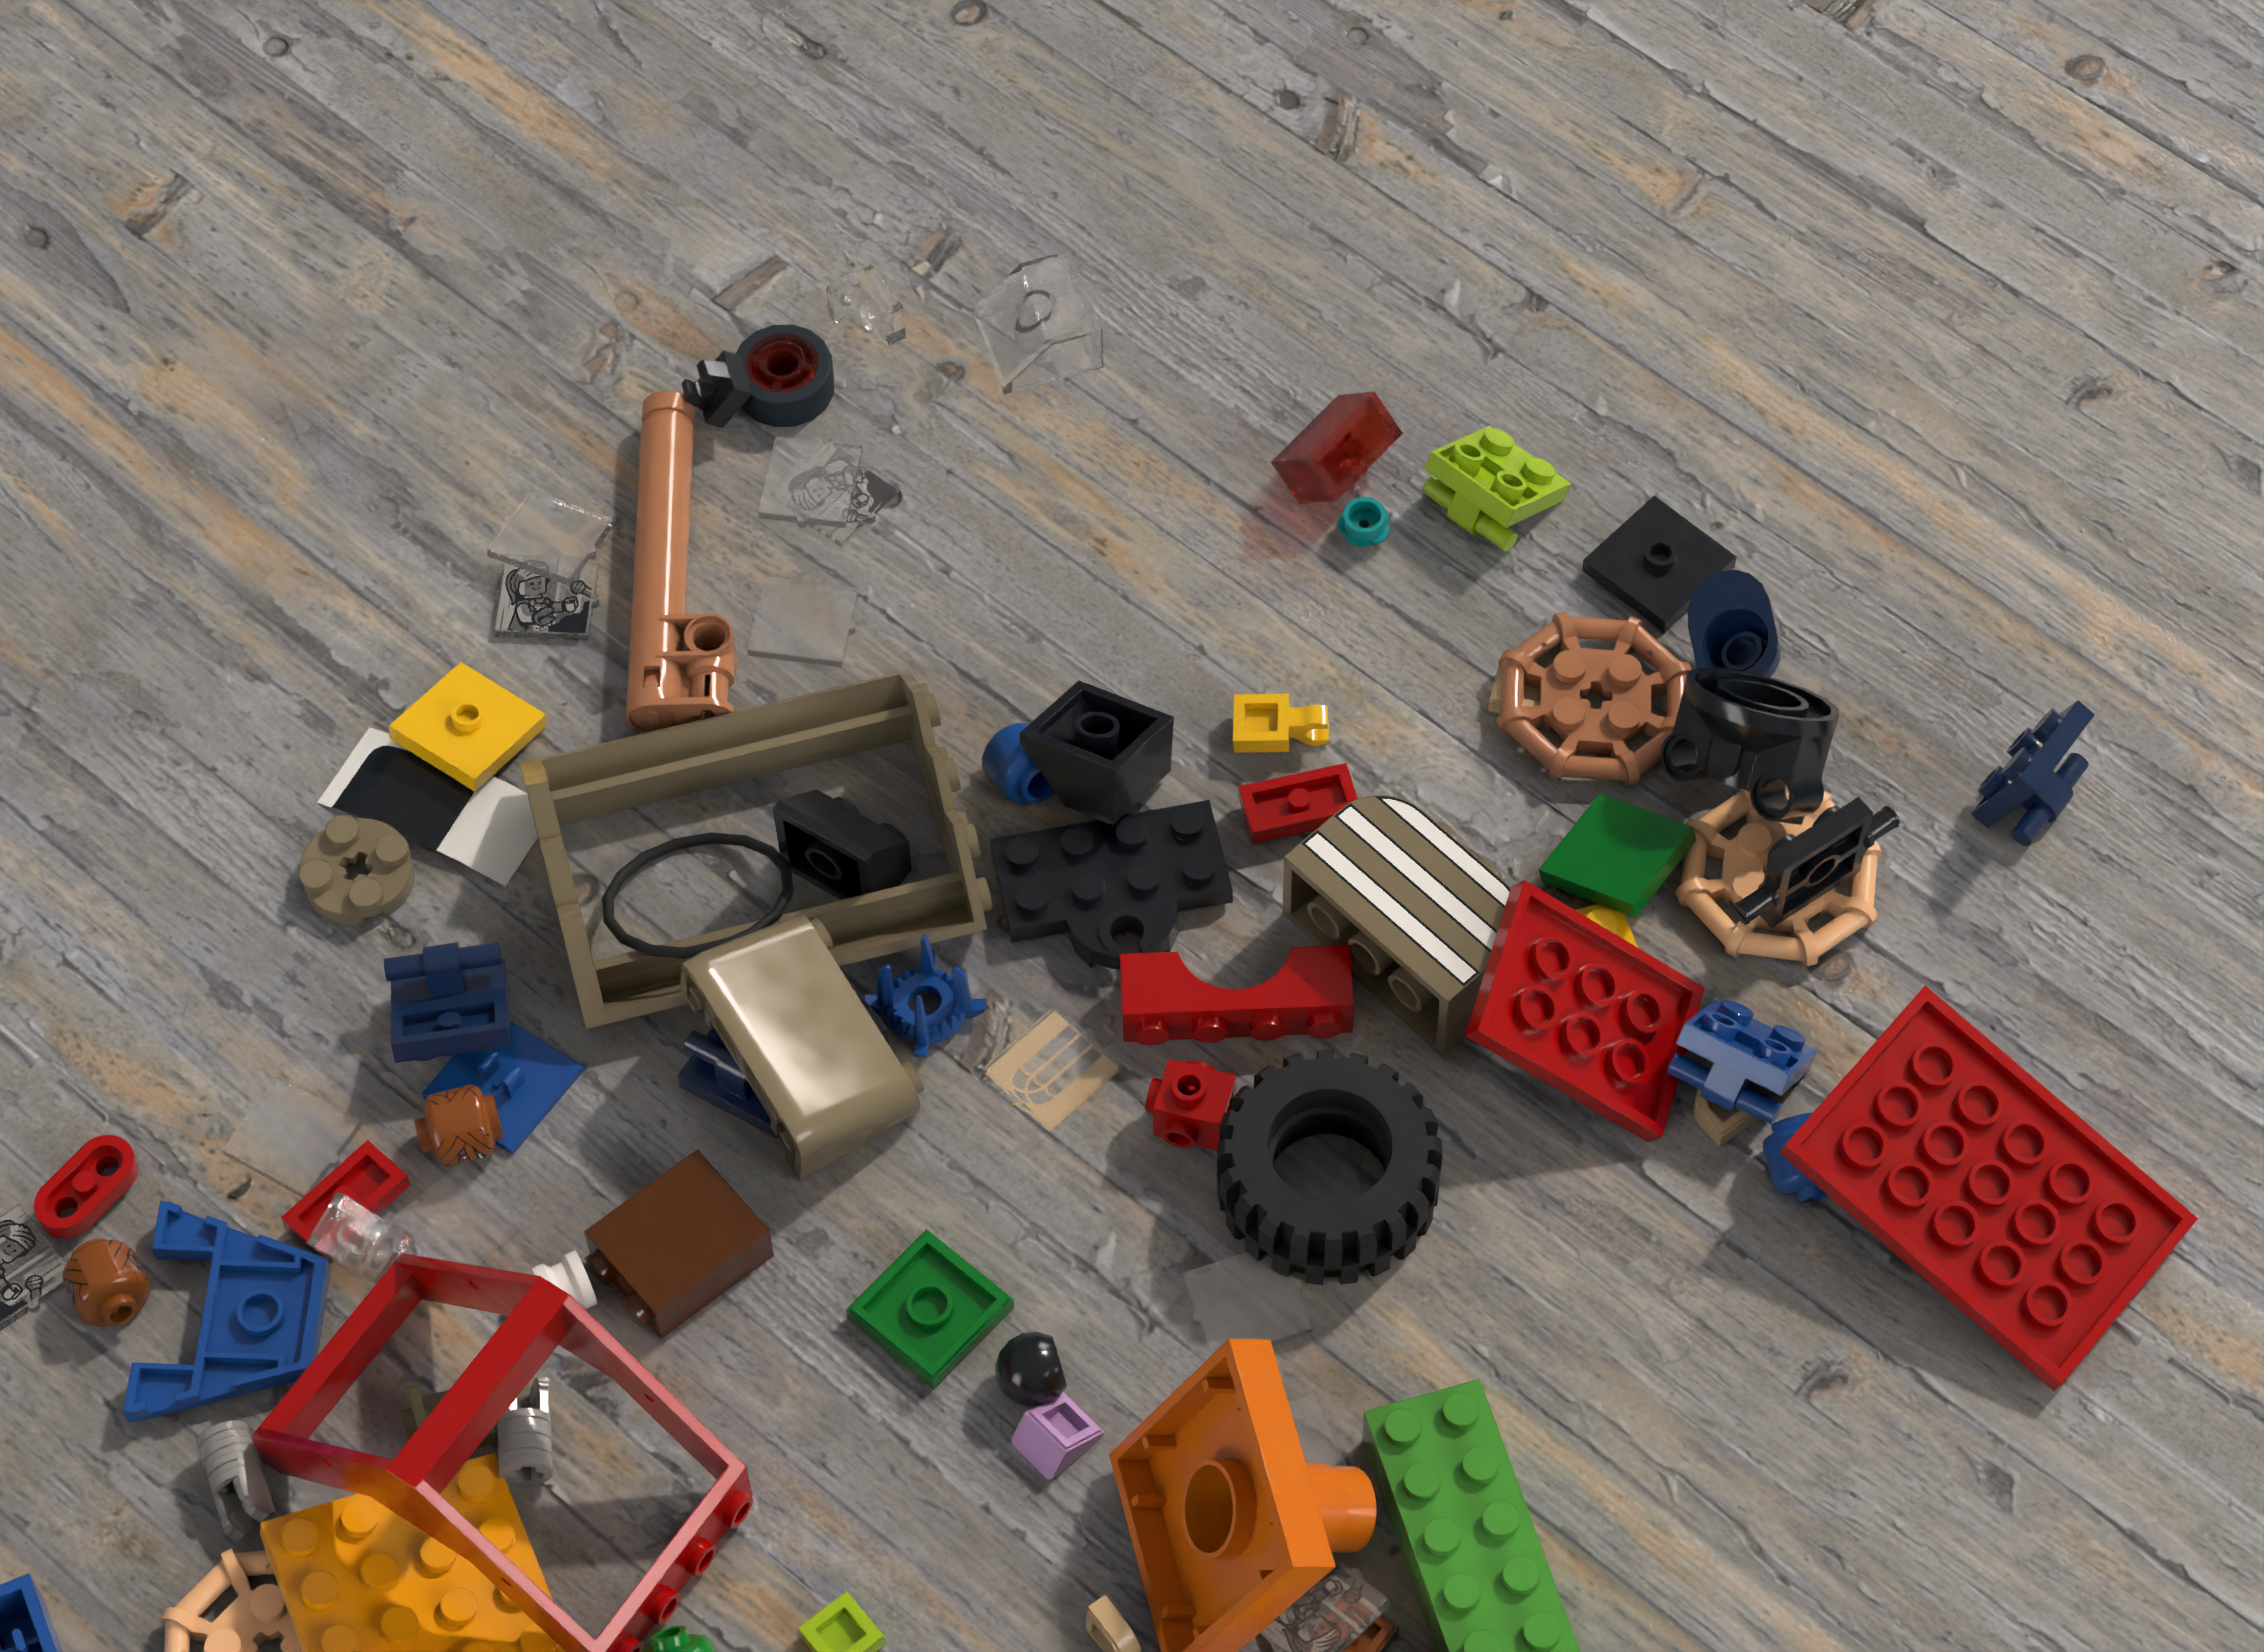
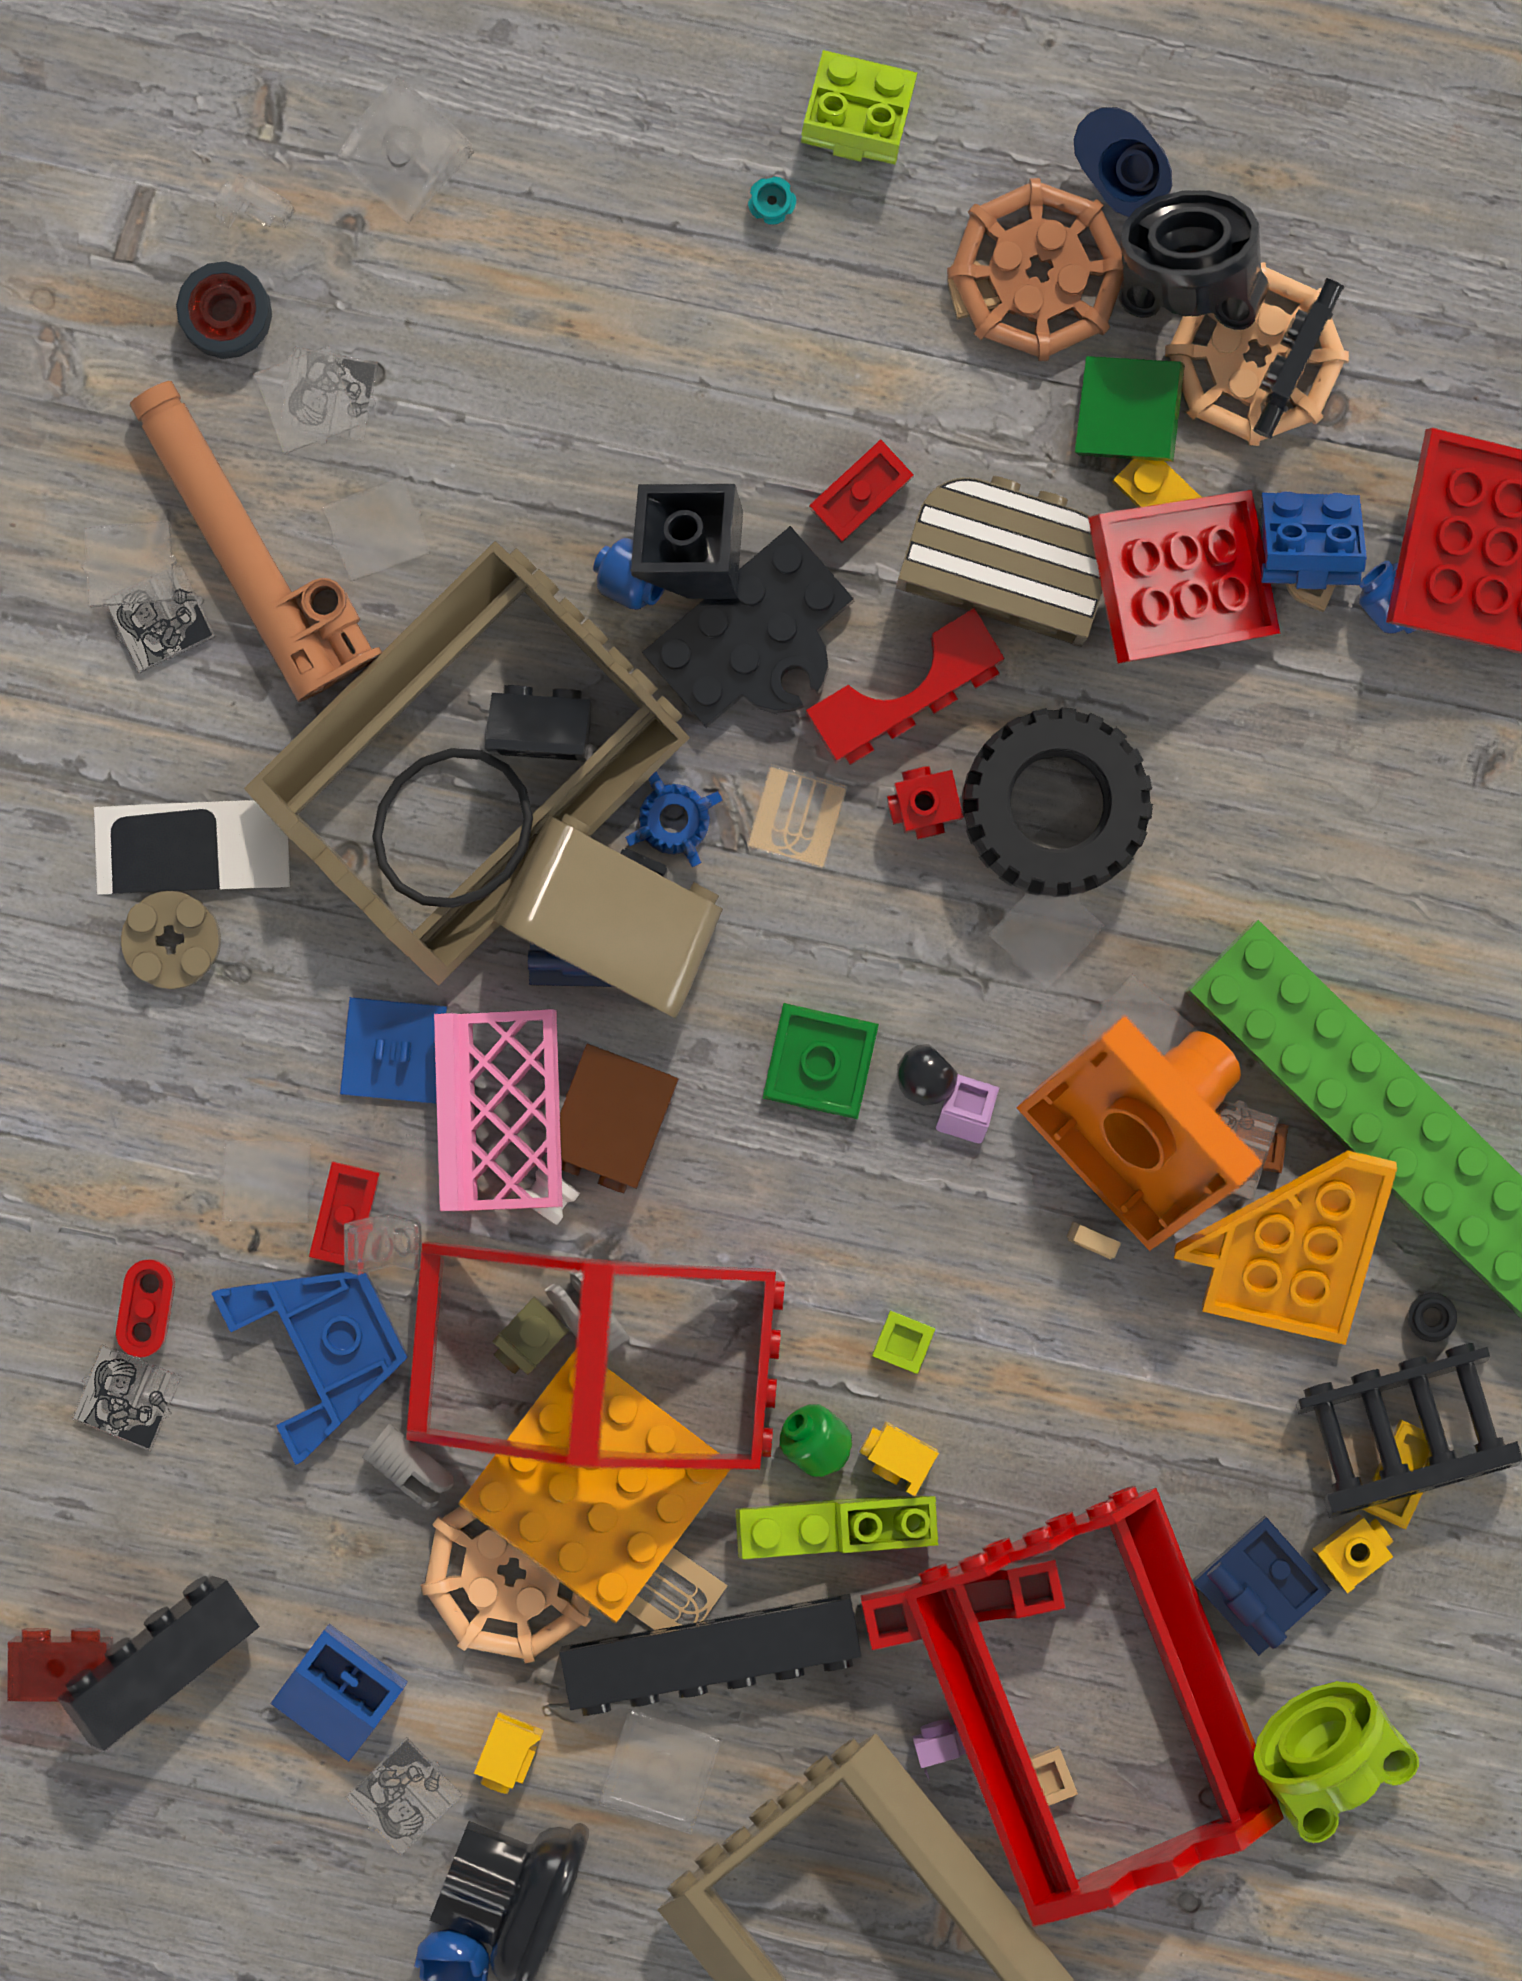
camera: 30 degrees left, 30 degrees up
dark orange head [62,1238,150,1327] -> none
dark blue plate [384,942,511,1063] -> none
yellow plate [389,662,546,792] -> none
dark orange head [414,1085,504,1167] -> none
black tile [681,350,752,428] -> none
yellow plate [1233,693,1329,753] -> none
clear red brick [1271,391,1403,504] -> none
black plate [1582,496,1737,632] -> none
dark blue plate [1971,700,2095,846] -> none
none -> bright pink fence [434,1009,563,1212]

